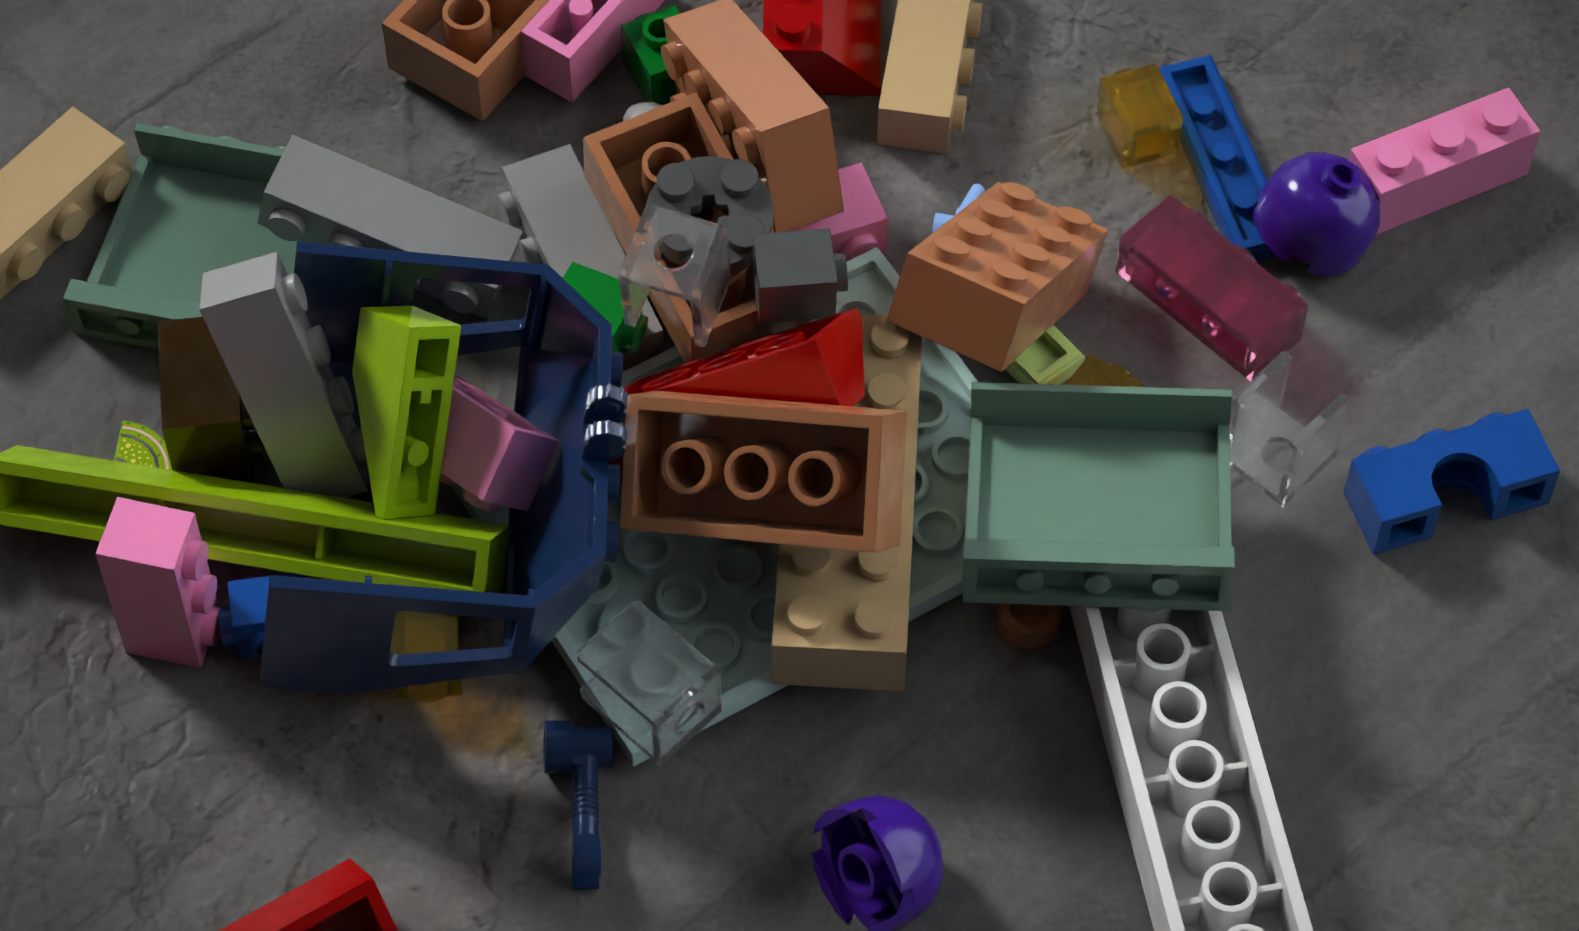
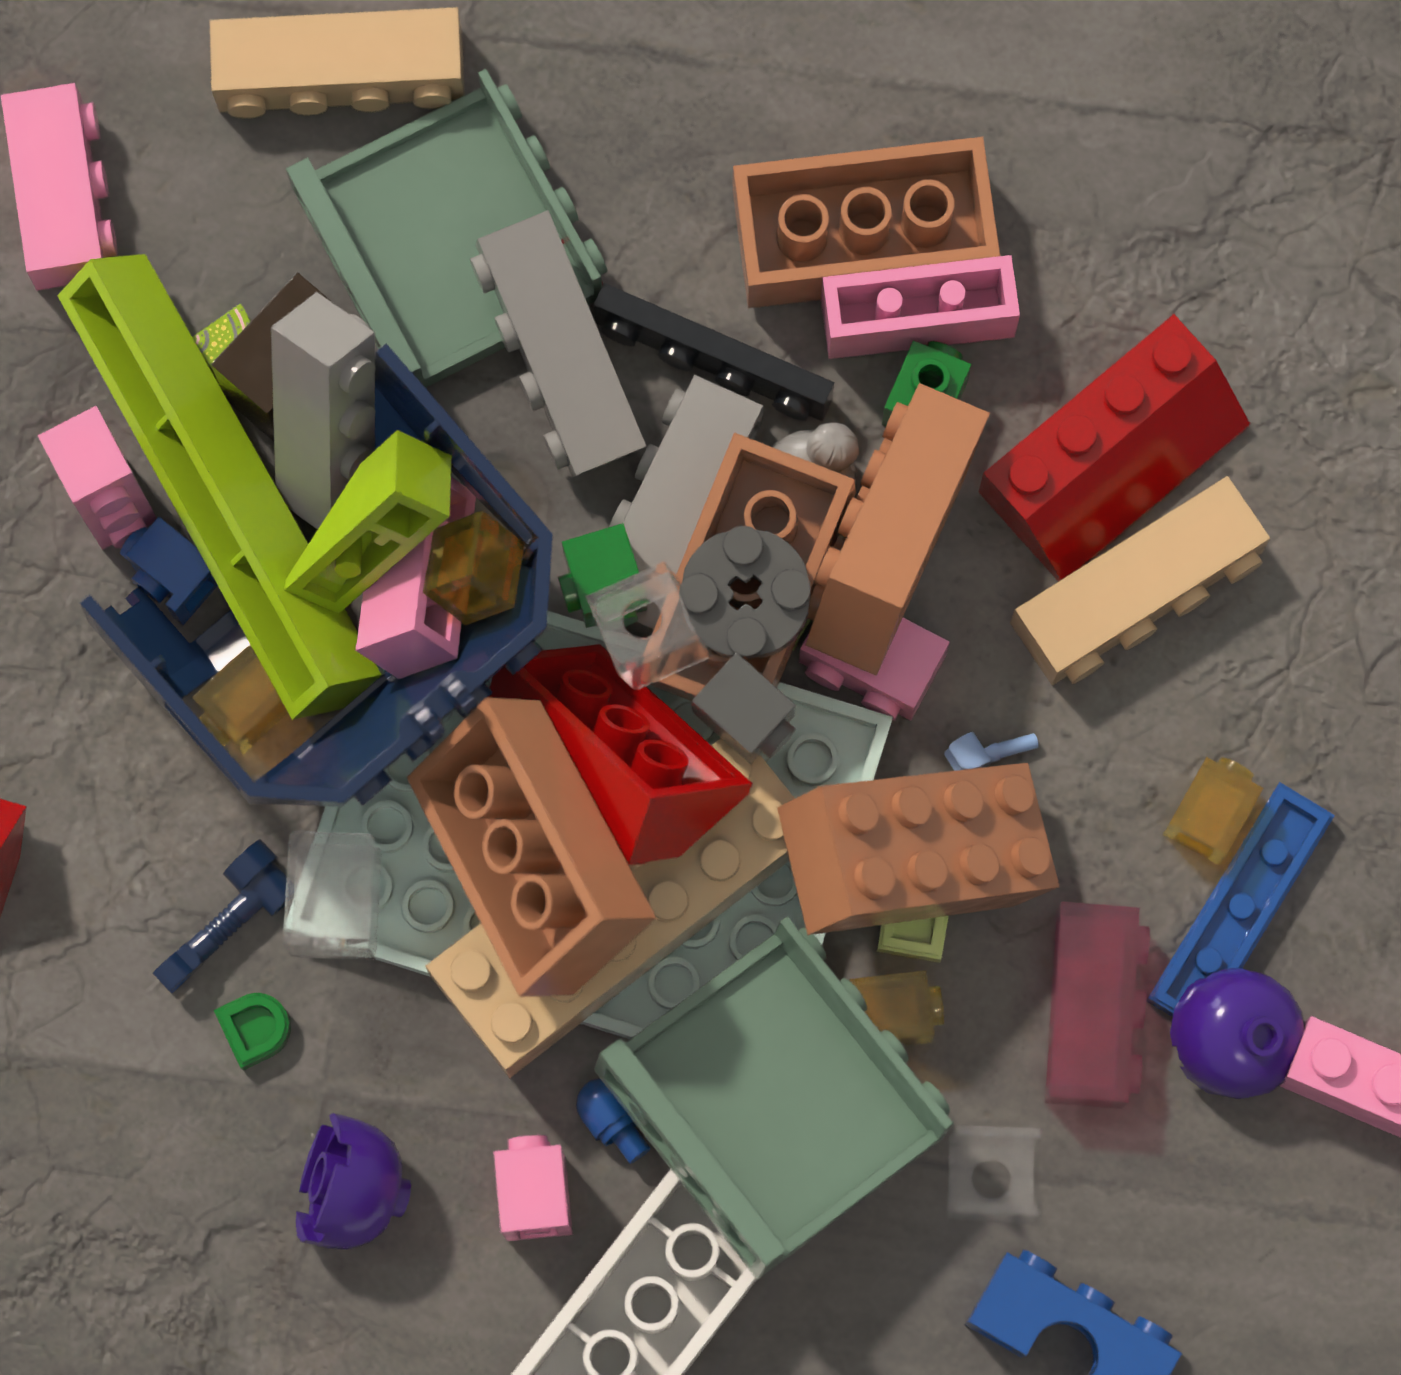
camera: 50 degrees right, 20 degrees up
none -> green tile [213,993,291,1071]
none -> clear yellow brick [422,510,525,625]
none -> bright pink brick [494,1135,573,1241]
none -> blue cylinder [576,1078,651,1164]
none -> black plate [594,283,835,422]

